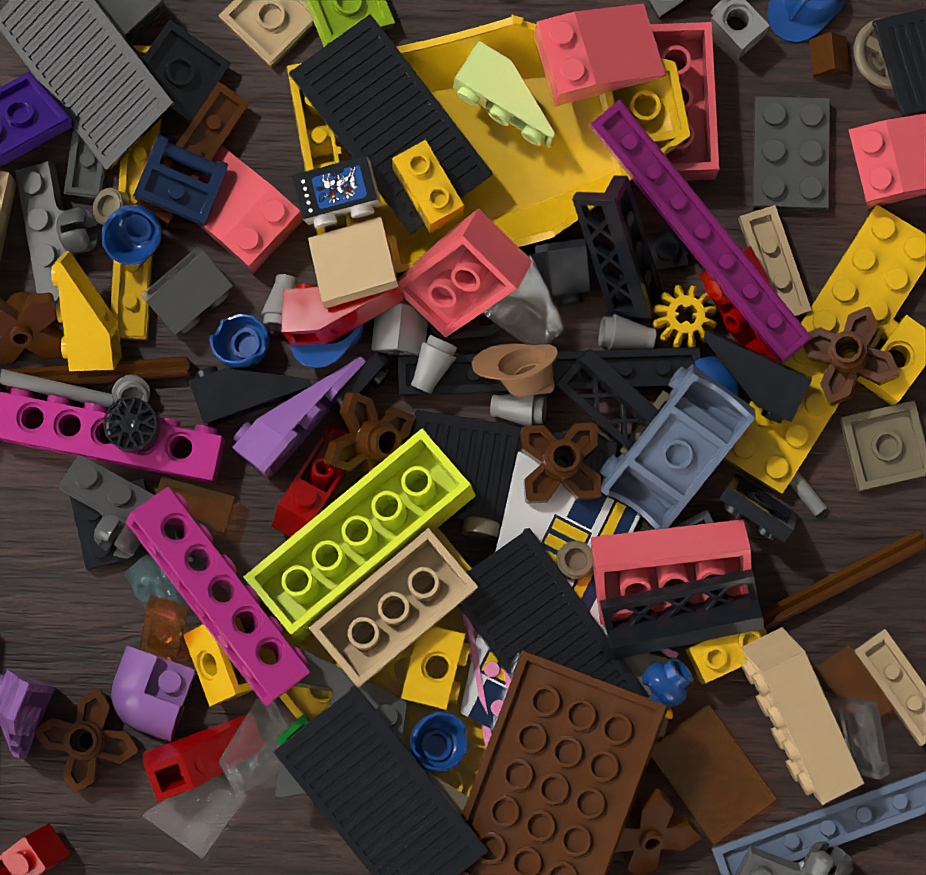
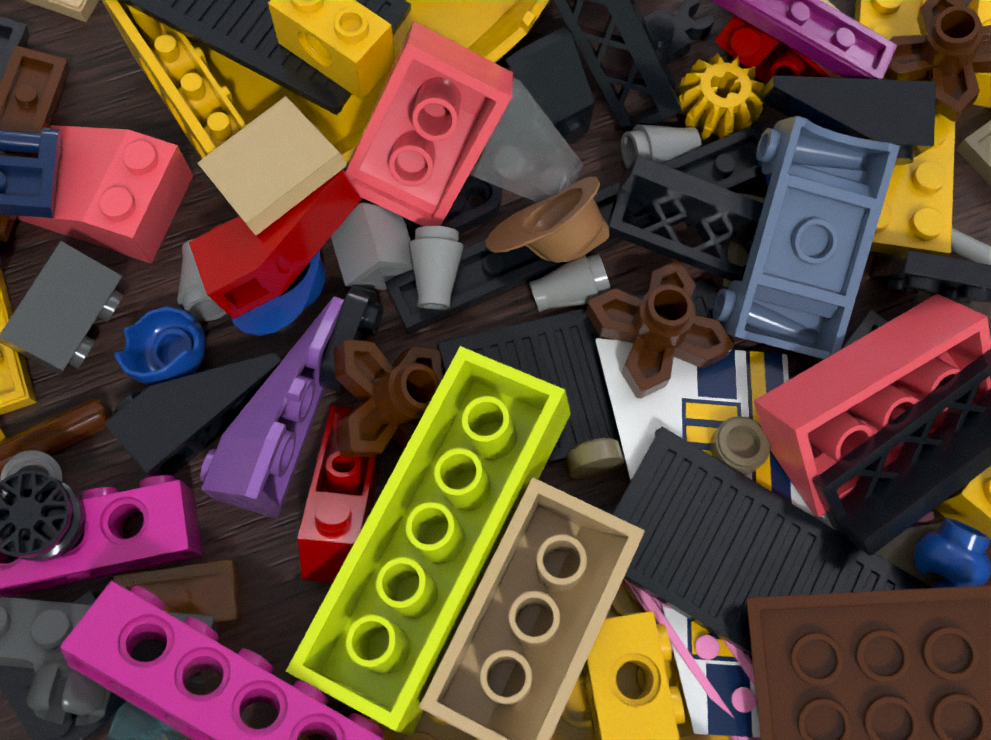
camera: 30 degrees left, 10 degrees down
brick [292,155,381,228] -> none

